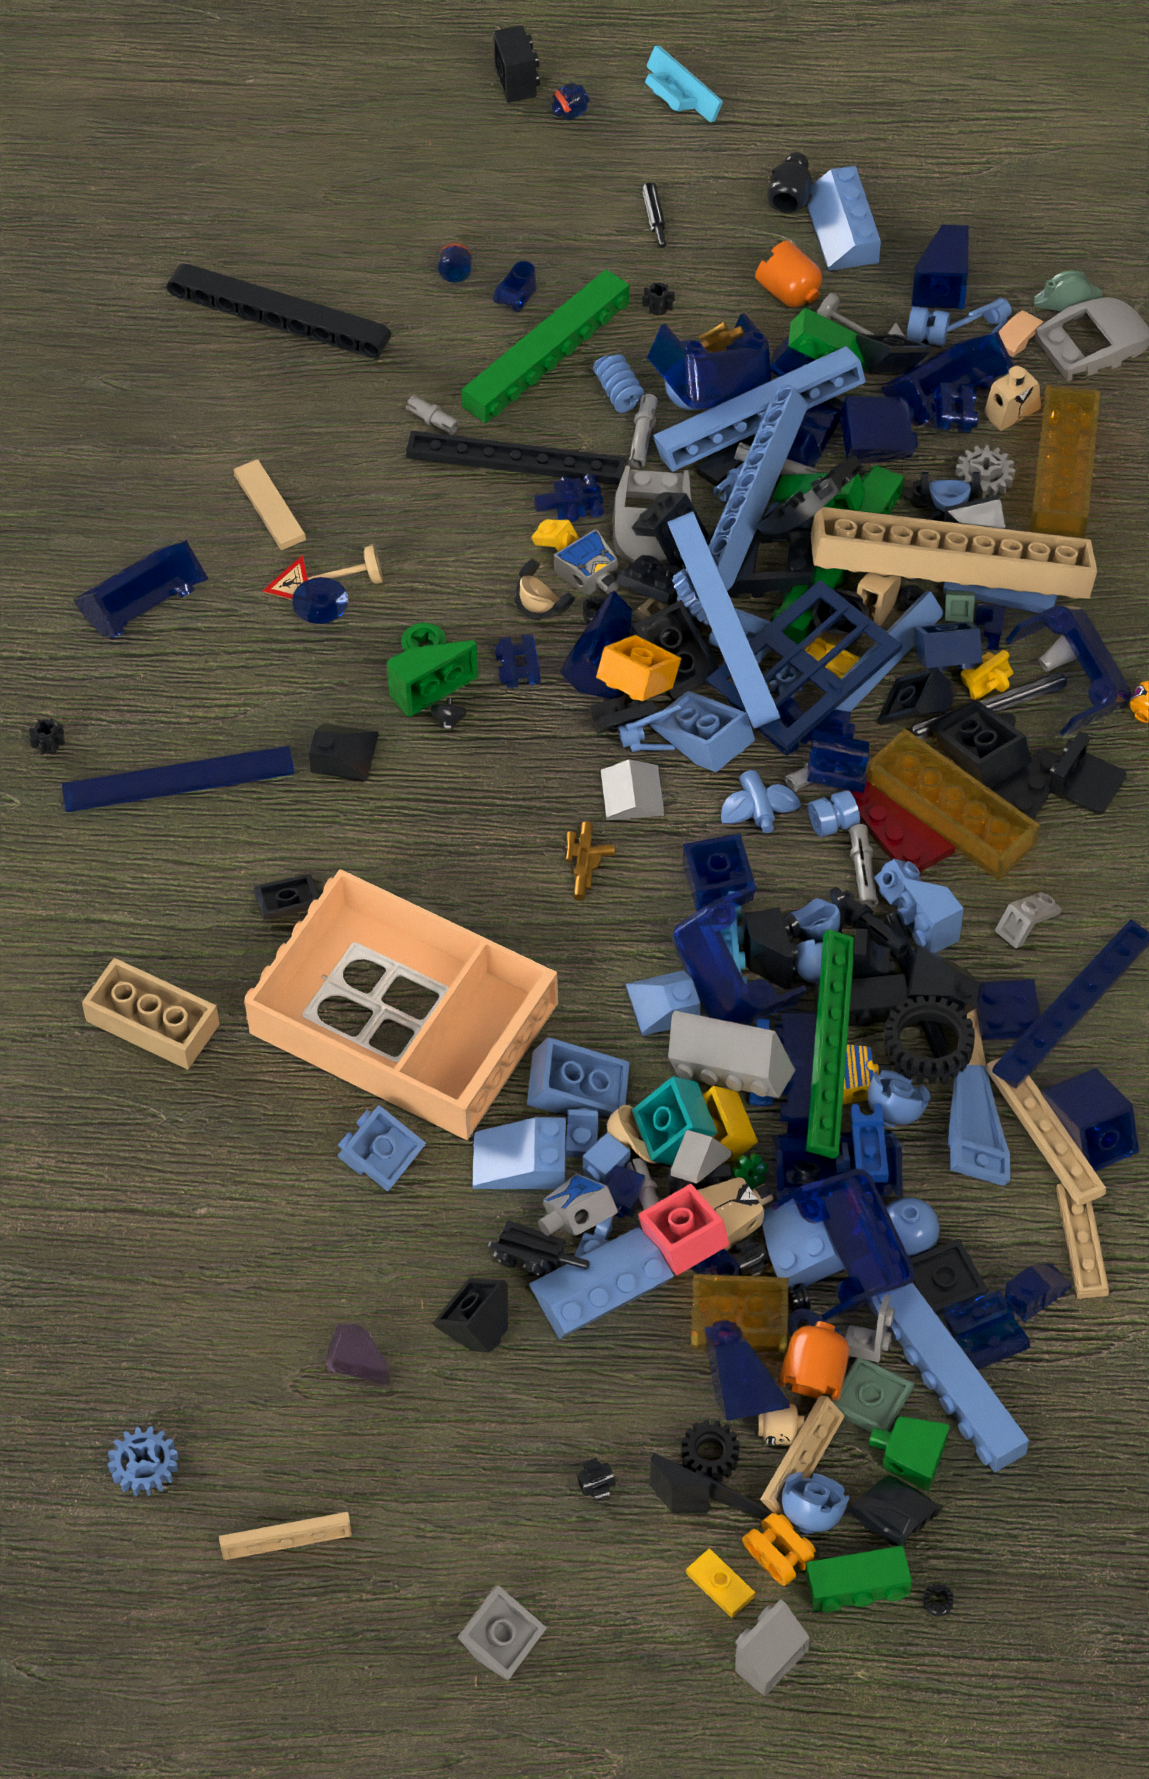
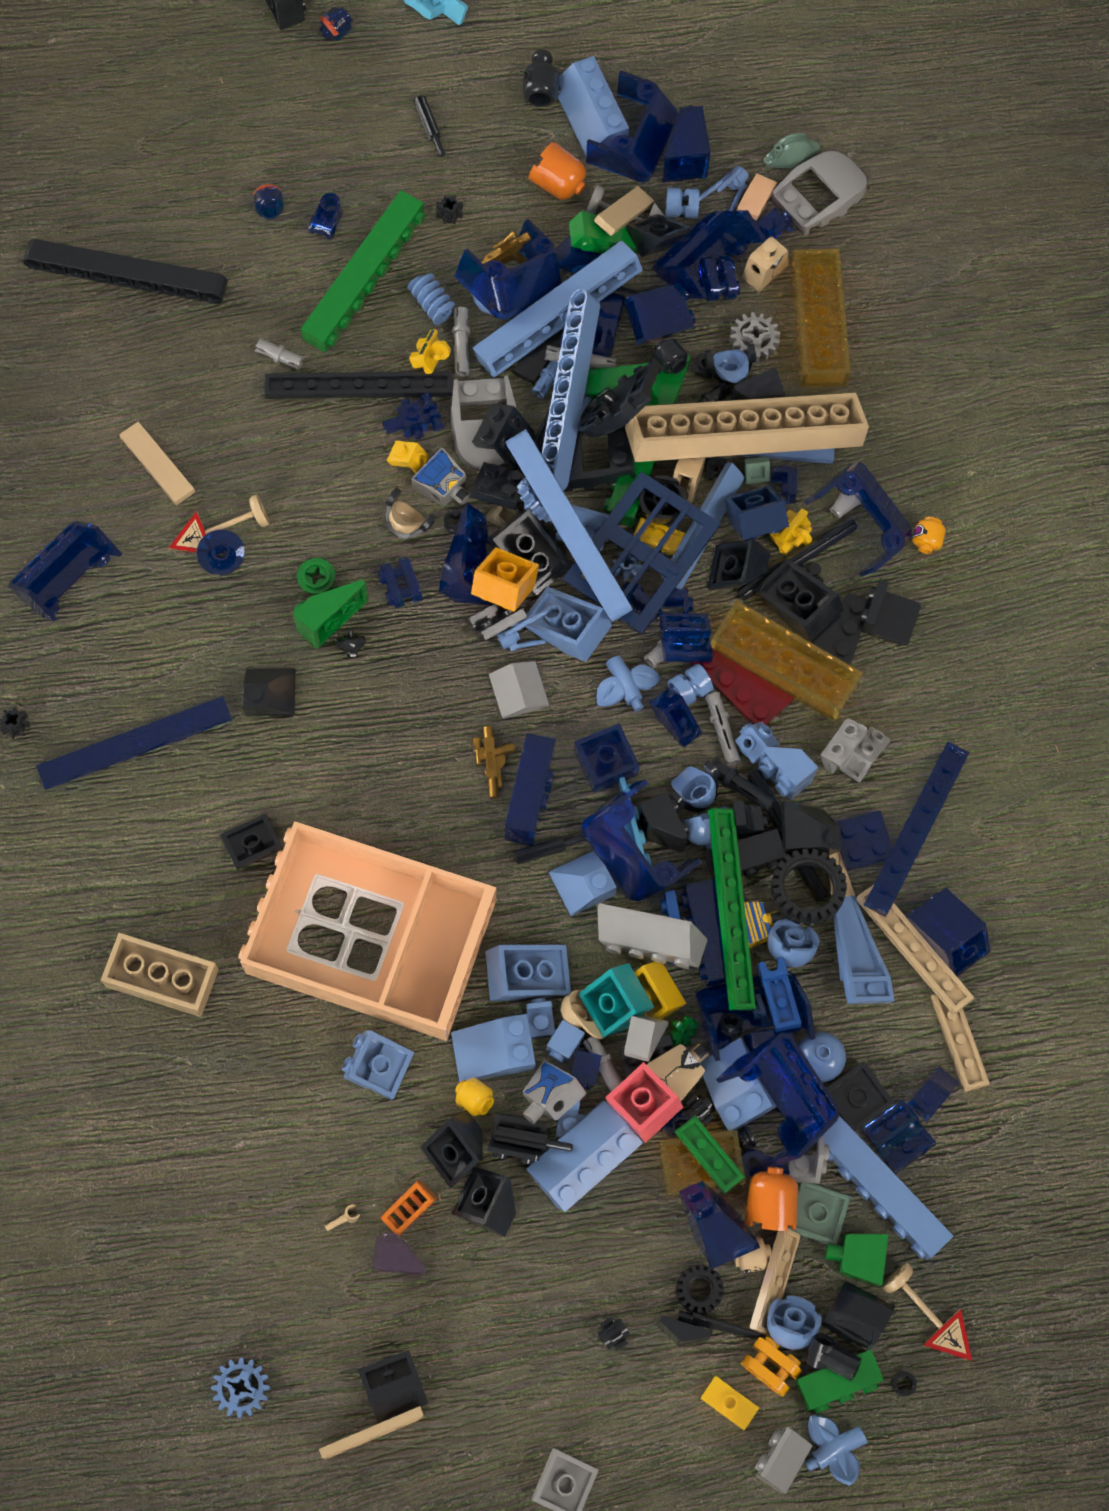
camera: 15 degrees left, 15 degrees up
none -> tan hand [325,1204,360,1231]
none -> black slope [358,1350,428,1423]
none -> orange slope [380,1180,438,1237]
none -> yellow hips [409,329,451,374]
none -> black slope [420,1110,483,1188]
none -> yellow head [455,1077,494,1116]
none -> clear blue brick [505,733,556,846]
none -> black axle [514,833,588,865]
none -> clear blue windscreen [586,70,678,182]
none -> tan tile [594,186,654,236]
none -> clear blue slope [649,688,702,747]
none -> black head [653,339,688,374]
none -> green tile [674,1115,745,1195]
none -> clear blue bracket [754,207,795,241]
none -> black piece [805,1333,862,1381]
none -> medium blue plant [805,1415,868,1485]
none -> light grey bracket [820,717,868,773]
none -> tan piece [881,1262,972,1361]

